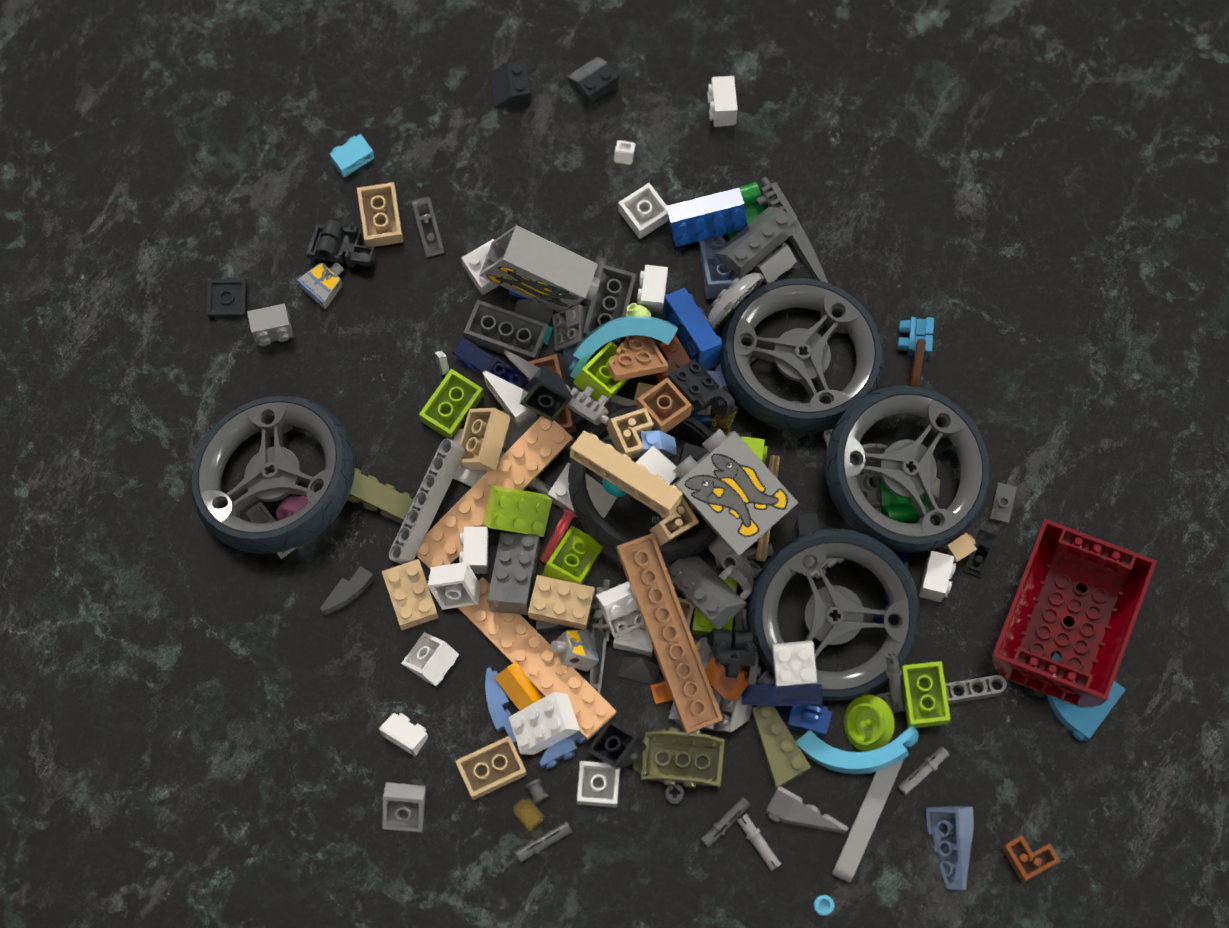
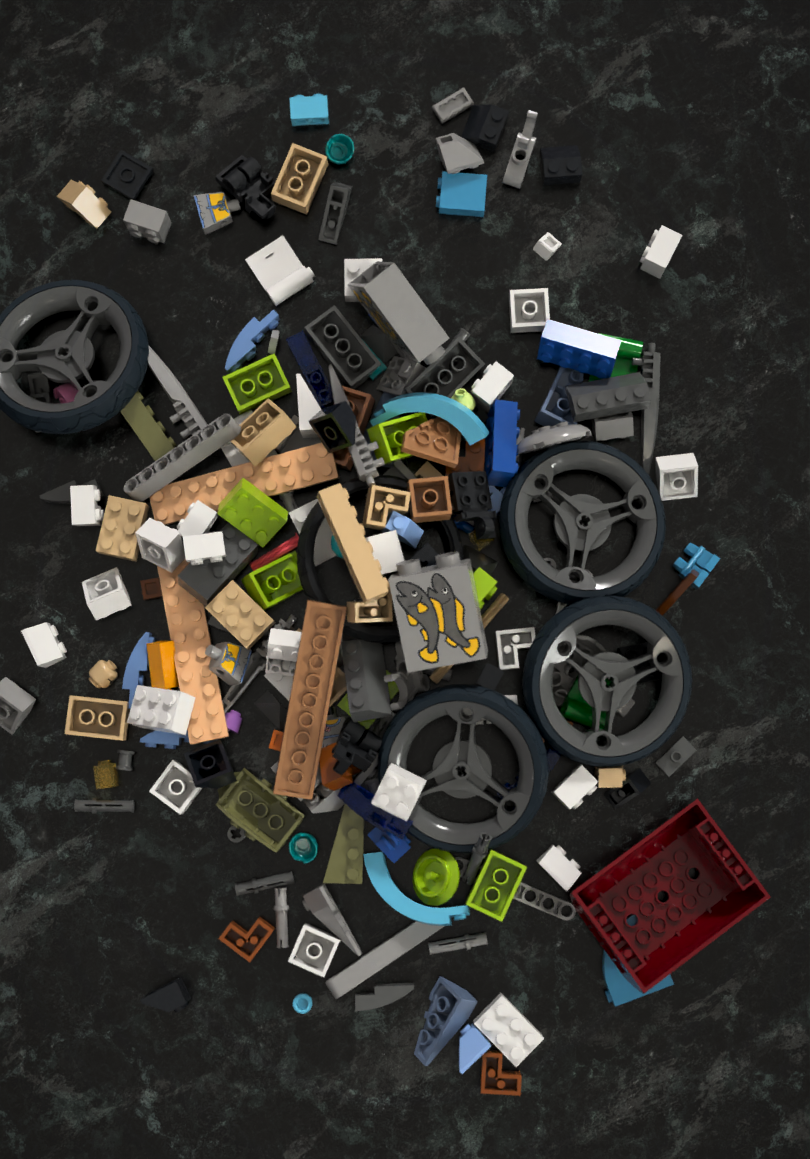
camera: 35 degrees right, 10 degrees up
none -> tan brick [57,180,111,229]
none -> white brick [70,485,104,526]
none -> tan head [89,660,118,689]
none -> reddish brown plate [140,577,163,600]
none -> light grey piece [148,346,208,439]
none -> white brick [183,531,226,565]
none -> dark orange brick [219,917,275,962]
none -> medium blue slope [225,310,280,374]
none -> medium lavender hat [225,710,242,734]
none -> white door [245,235,315,306]
none -> white brick [288,923,340,977]
none -> teal hair [289,832,318,864]
none -> teal hair [325,134,354,165]
none -> dark grey slope [355,983,414,1012]
none -> light grey plate [432,87,474,123]
none -> light grey slope [436,133,484,174]
none -> dark azure brick [436,171,487,217]
none -> light blue slope [458,1022,491,1074]
none -> white brick [473,993,544,1067]
none -> white brick [495,627,535,671]
none -> light grey piece [502,110,538,189]
none -> white slope [536,844,581,891]
none -> white slope [656,453,698,501]

